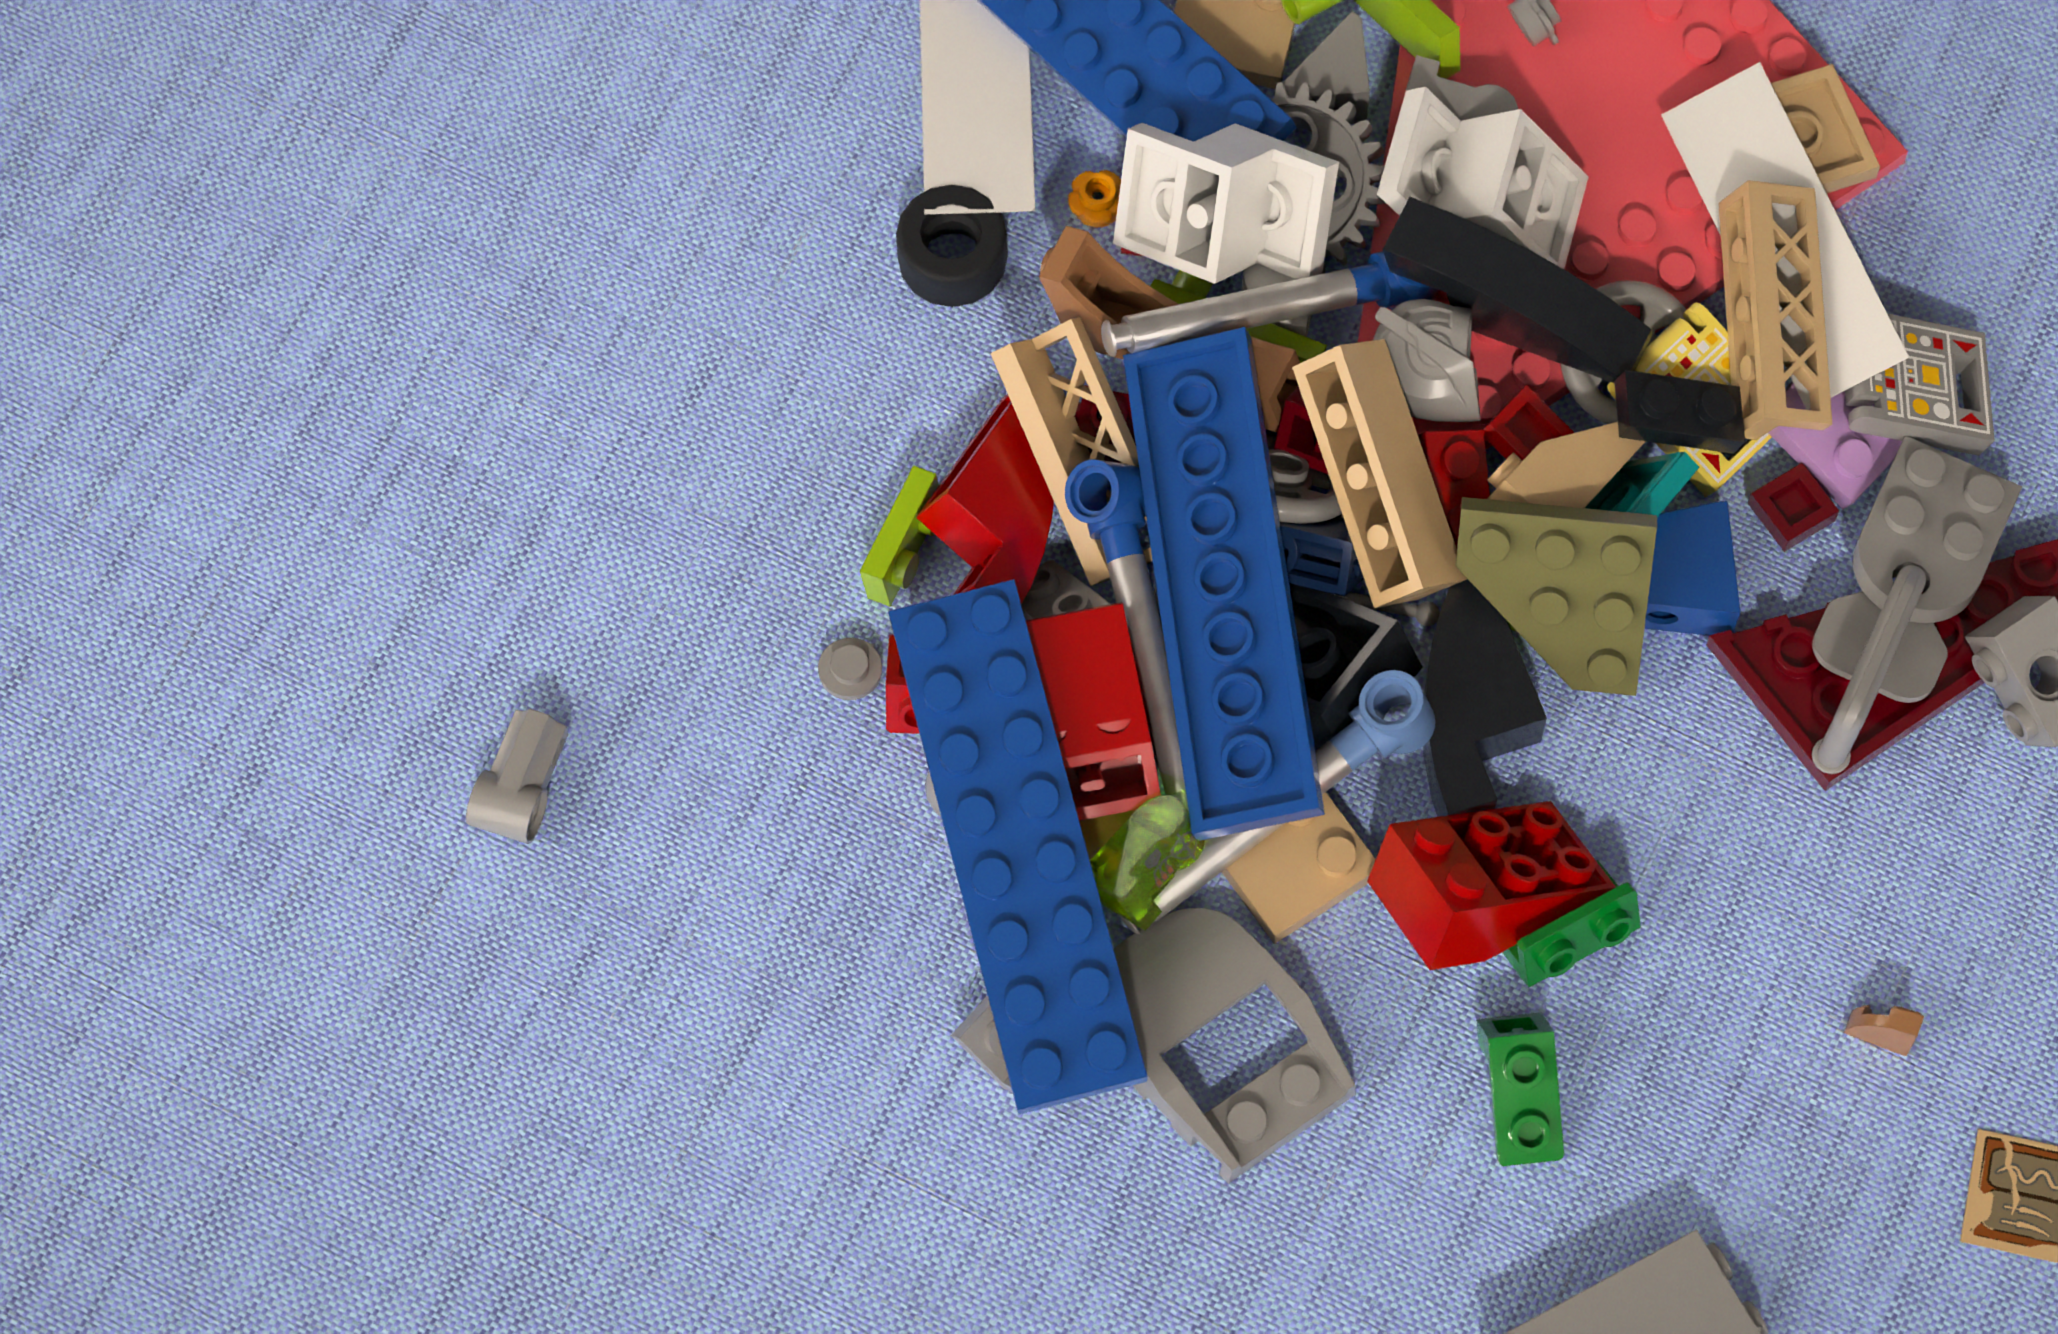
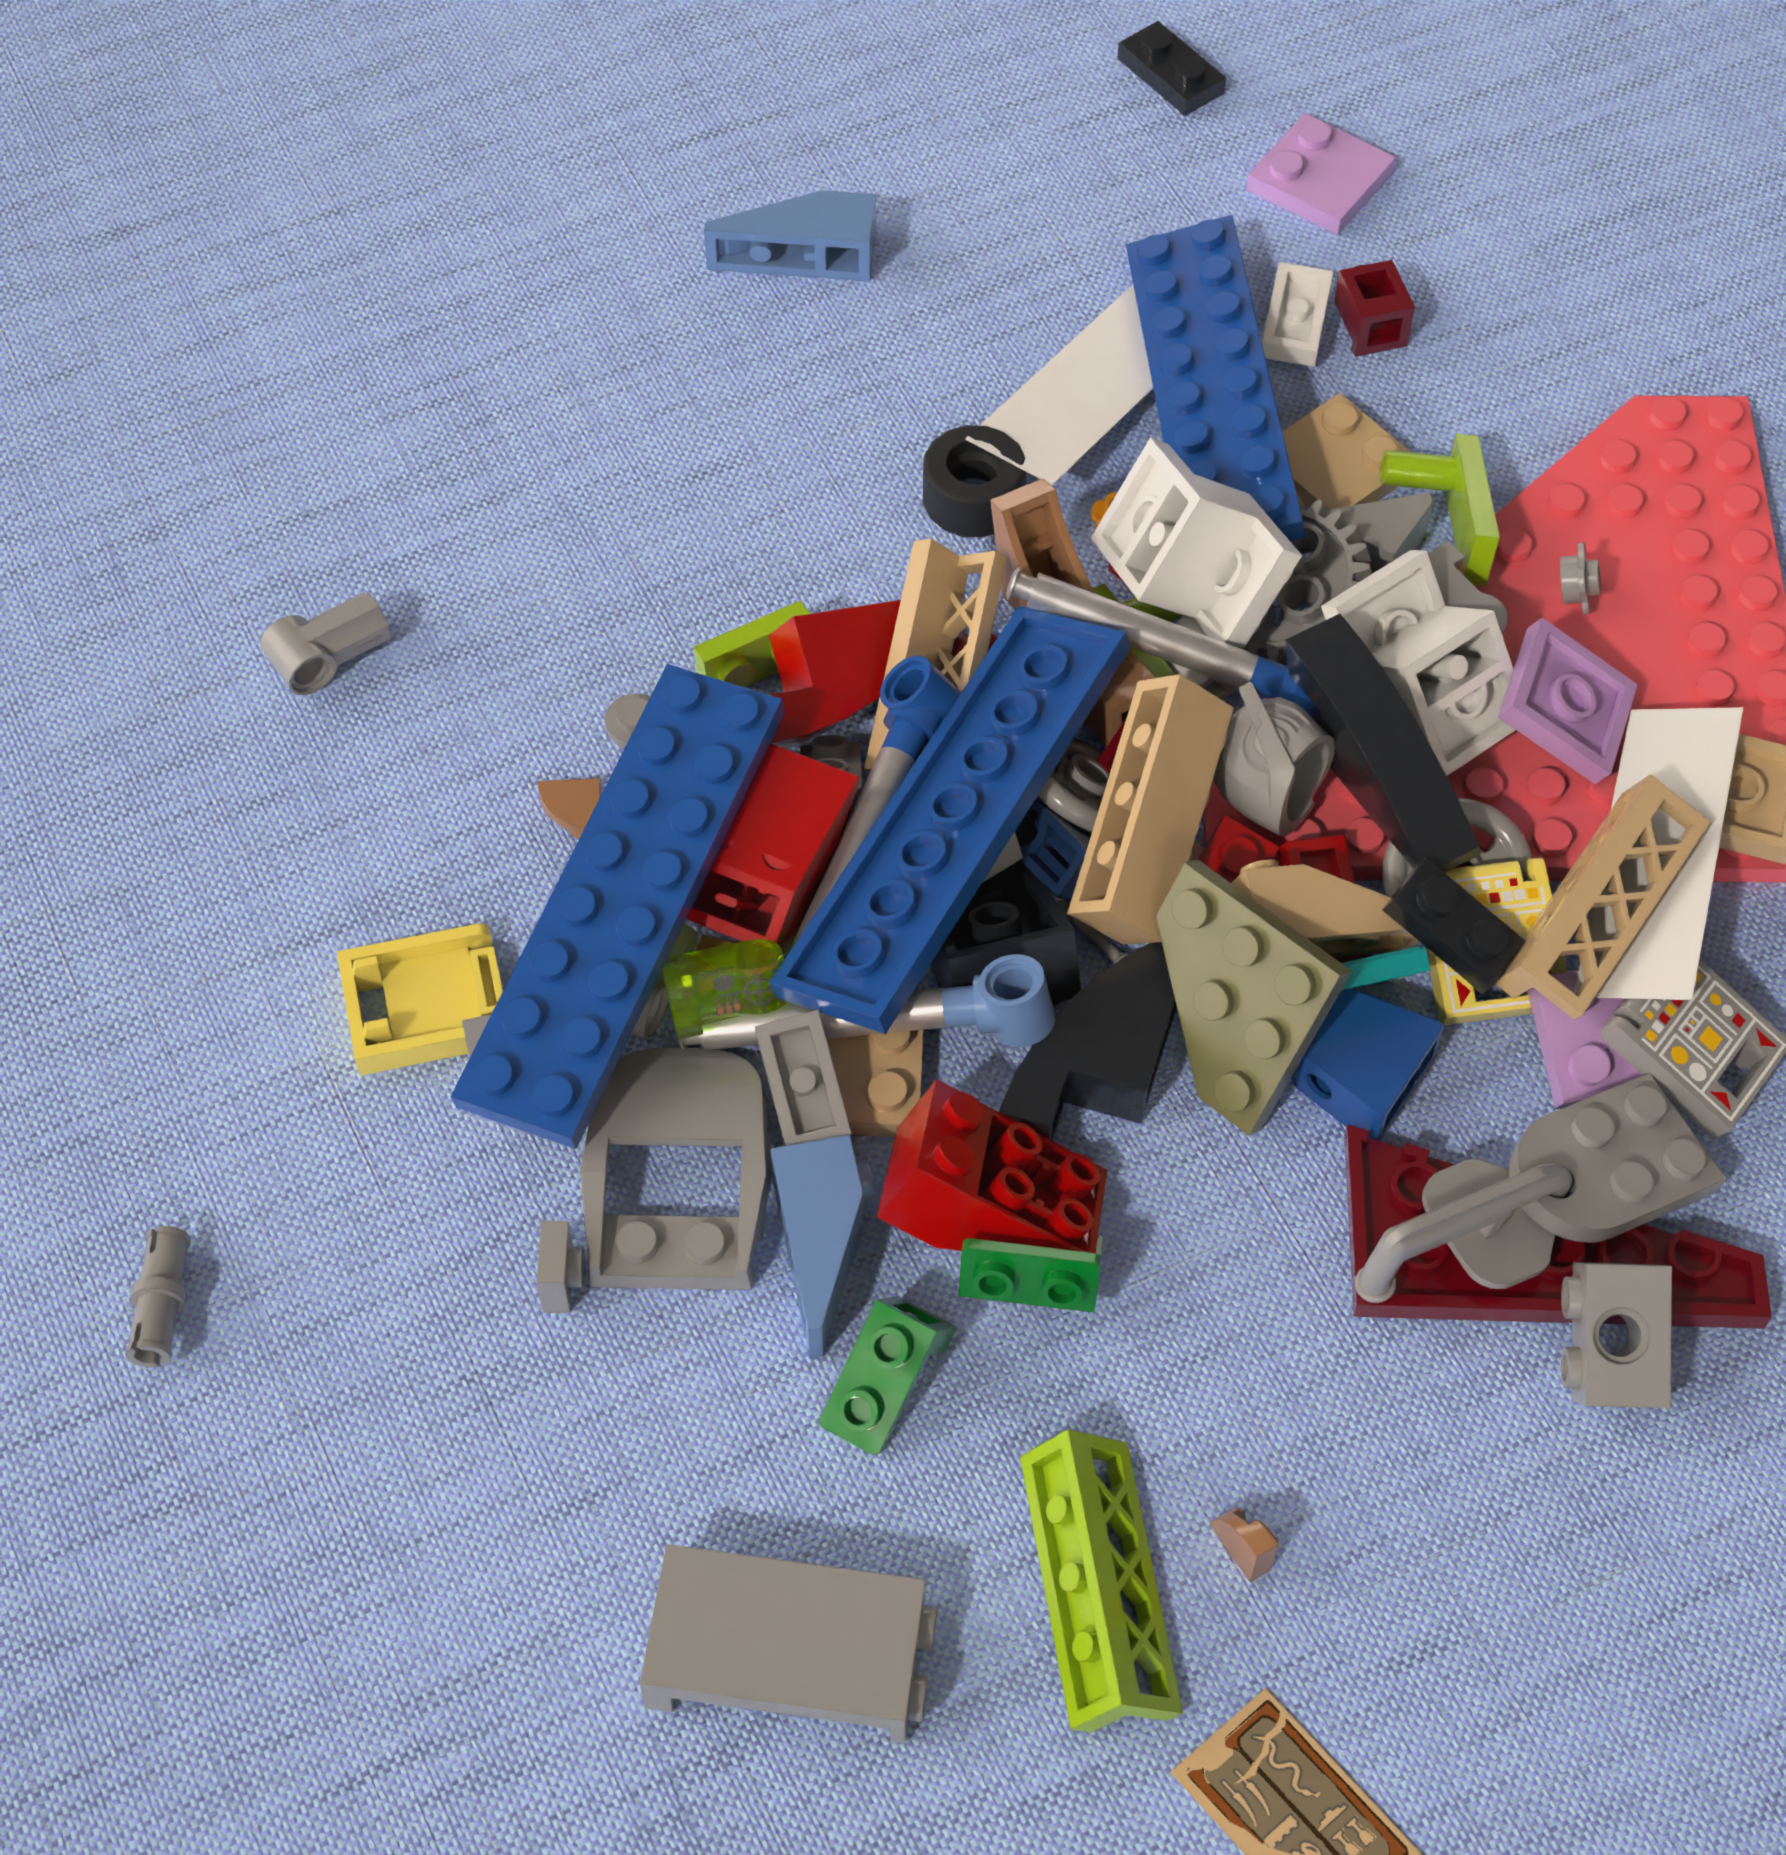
camera: 35 degrees right, 10 degrees down
dark red plate [1748,463,1839,552] -> none
none -> light yellow container [337,923,503,1076]
none -> light grey plate [537,1221,585,1313]
none -> medium nougat tile [538,778,601,839]
none -> medium blue slope [704,190,876,281]
none -> light grey plate [754,1010,853,1146]
none -> medium blue slope [770,1135,874,1359]
none -> lime fence [1020,1429,1183,1732]
none -> lavender plate [1498,618,1638,784]

